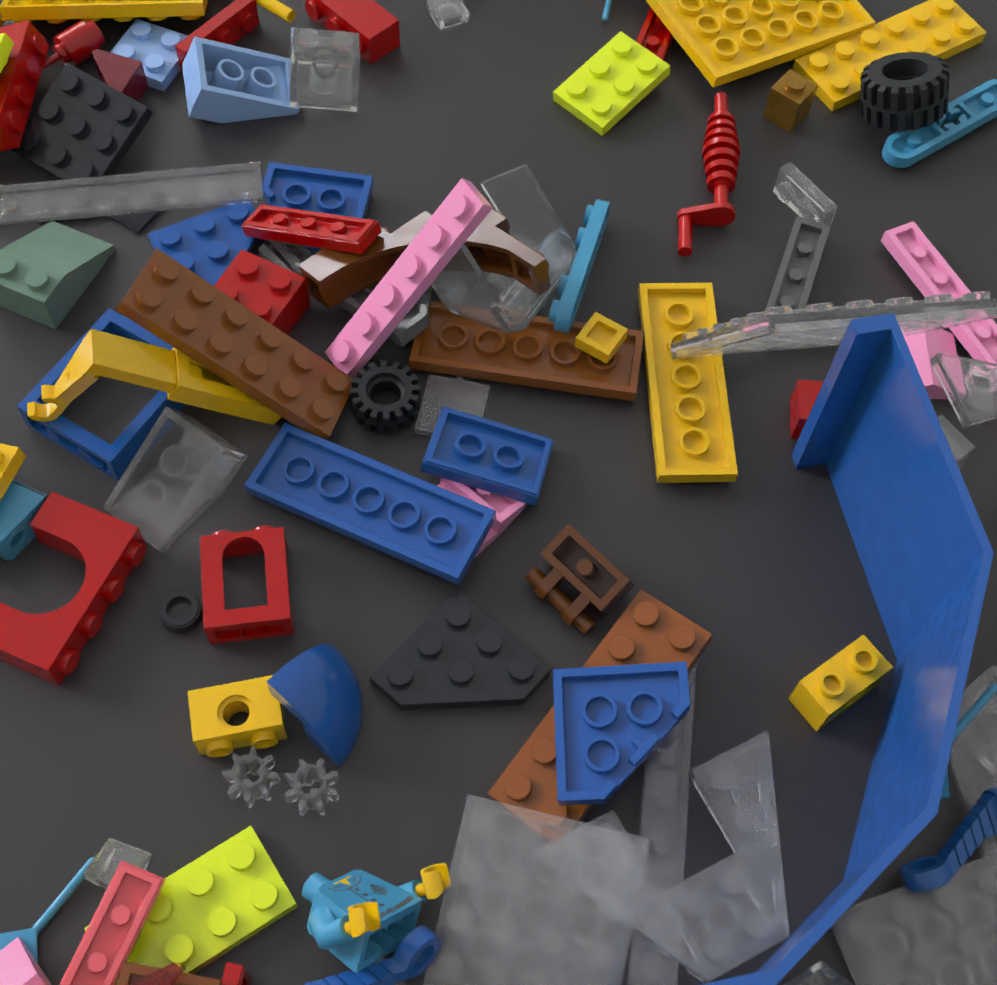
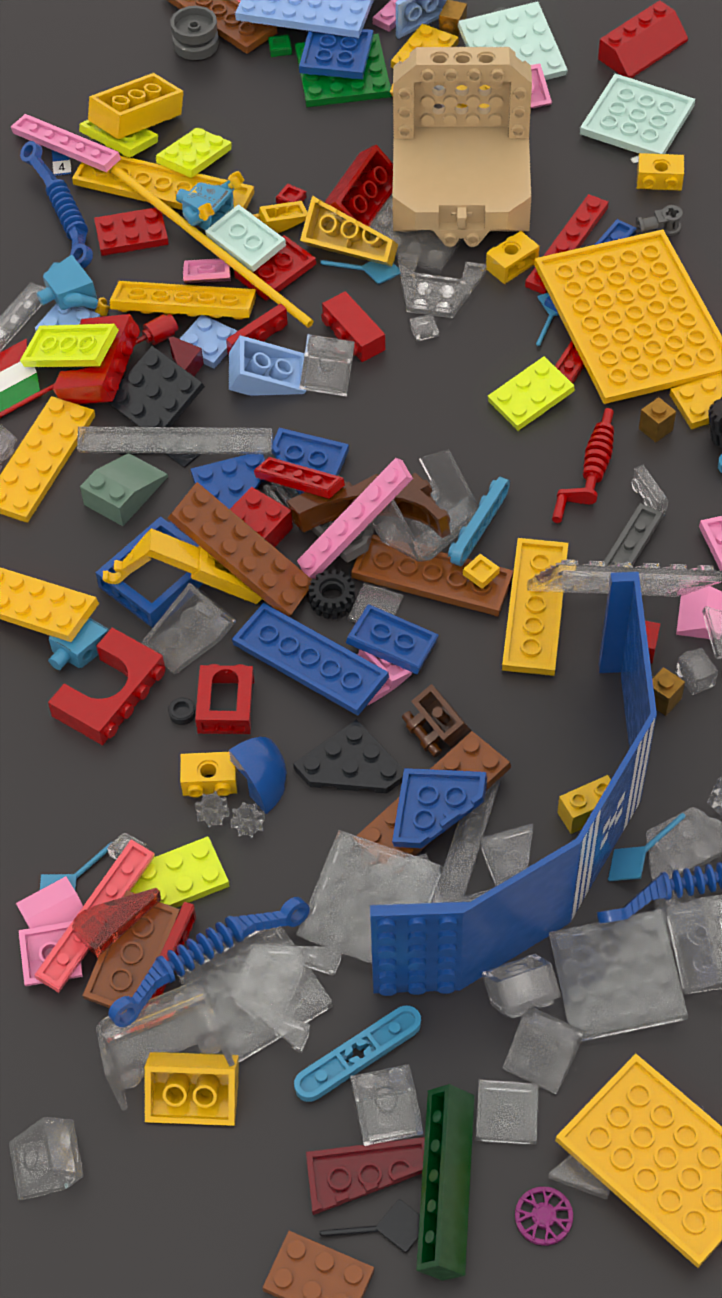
camera: 15 degrees right, 5 degrees down
dark azure torso [302,863,451,973] -> none

